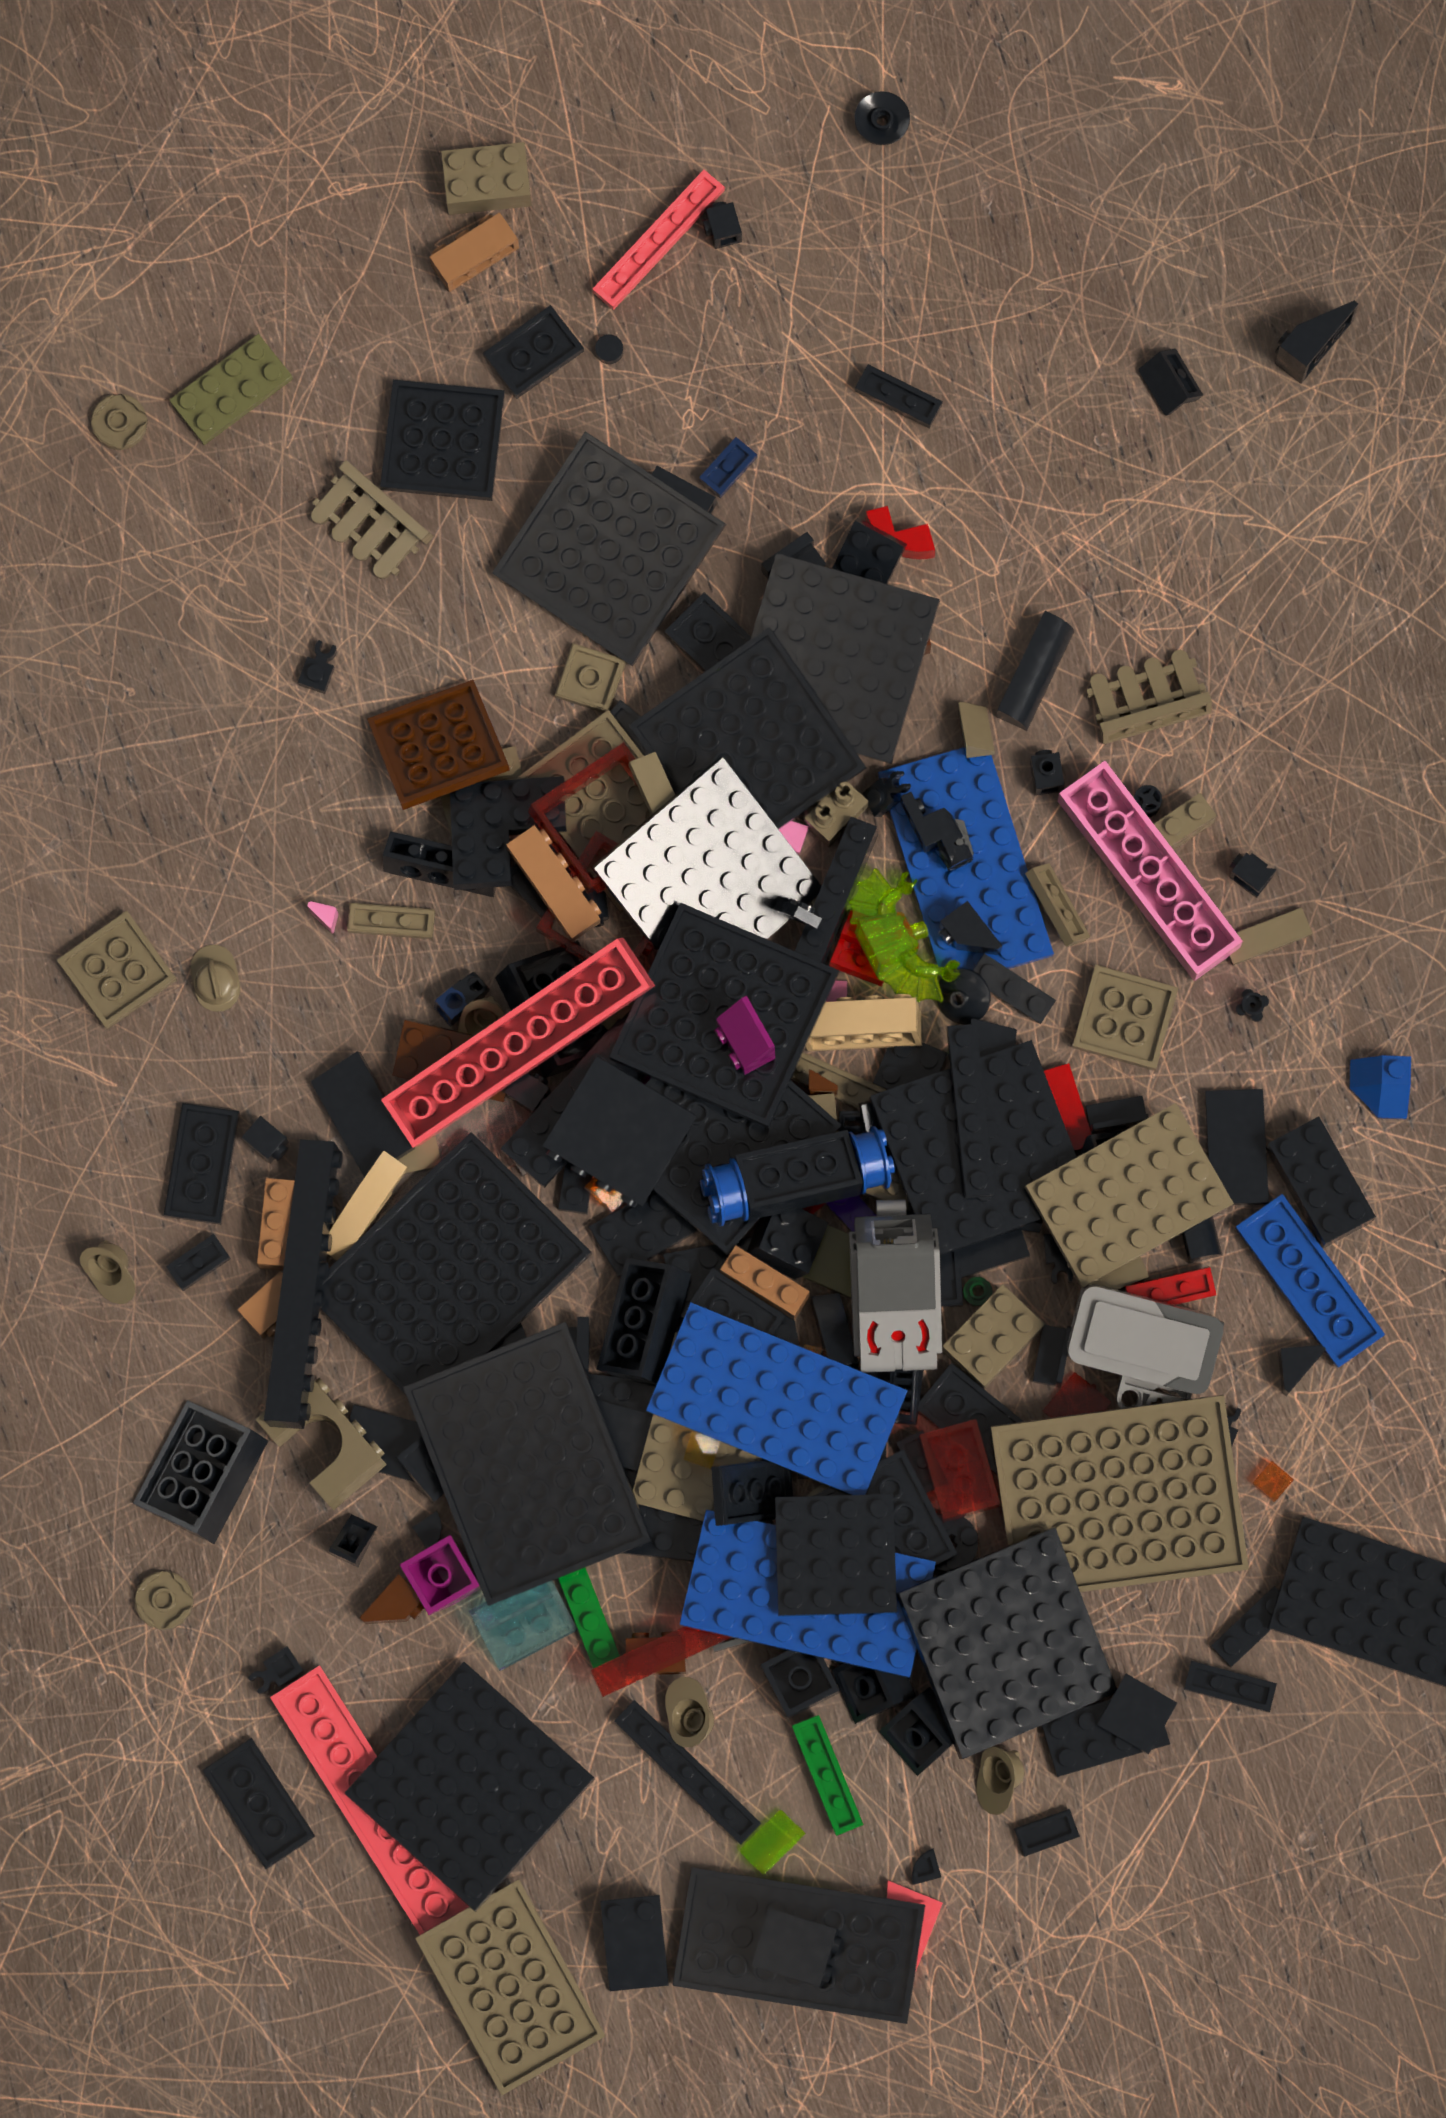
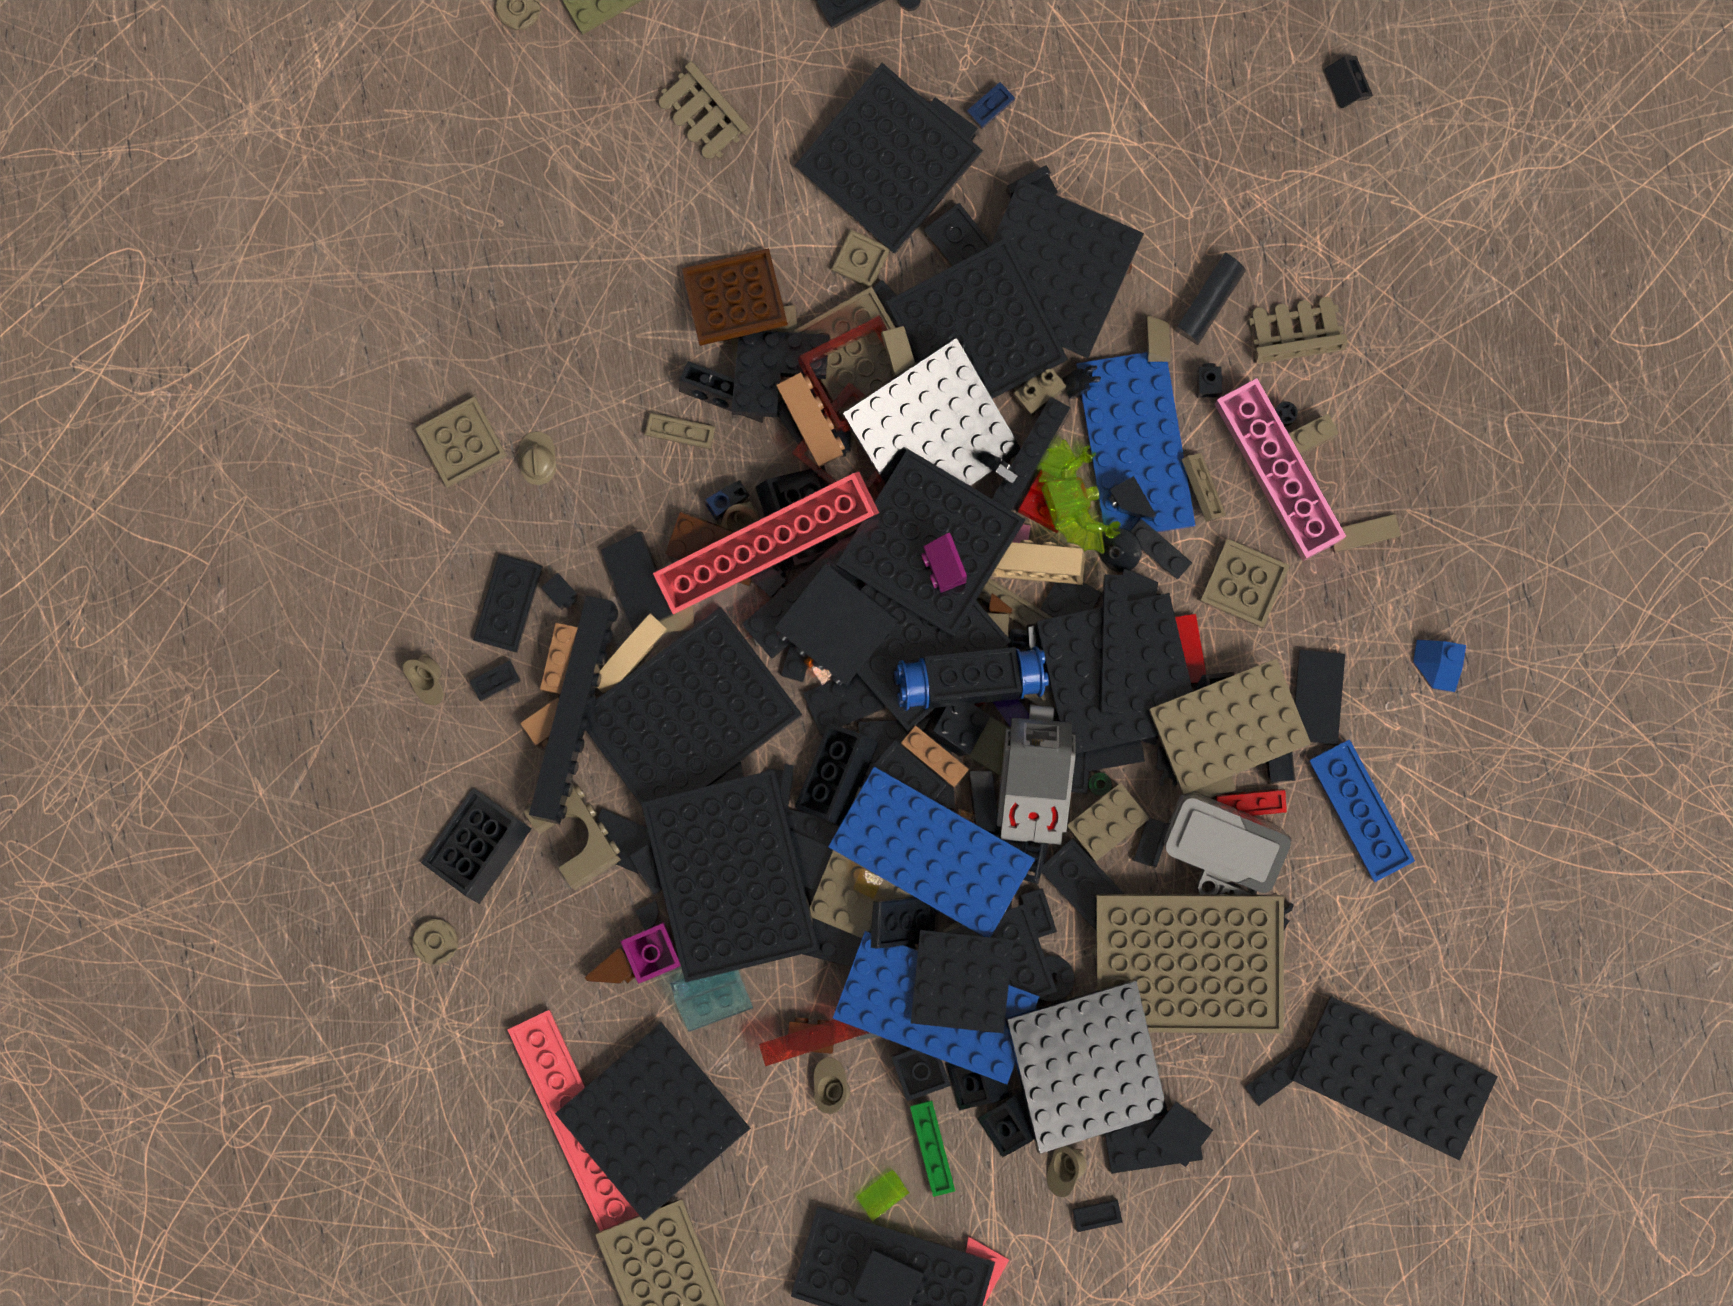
camera: 10 degrees right, 5 degrees up
black tile [202,1738,316,1870] -> none
black plate [249,1646,304,1695] -> none
black plate [298,640,337,694] -> none
bright pink slope [308,901,338,934] -> none
black slope [329,1514,378,1568] -> none
black plate [380,379,505,501] -> none
green plate [558,1568,621,1670] -> none
black slope [600,1895,669,1992] -> none
black plate [614,1700,761,1845] -> none
bright pink tile [779,821,809,855] -> none
black plate [832,518,907,584] -> none
black plate [855,364,943,429] -> none
red brick [865,506,935,560] -> none
black plate [900,792,974,871] -> none
black tile [912,1848,941,1885] -> none
clear red brick [919,1419,1000,1523] -> none
clear red piece [1043,1372,1112,1418] -> none
black panel [1085,1096,1149,1135] -> none
black plate [1183,1661,1277,1713] -> none
black window [1229,853,1276,898] -> none
black plate [1236,989,1269,1022] -> none
clear orange tile [1252,1461,1294,1502] -> none
black brick [1266,1116,1376,1249] -> none
black slope [1275,300,1359,384] -> none
black slope [1278,1345,1326,1397] -> none

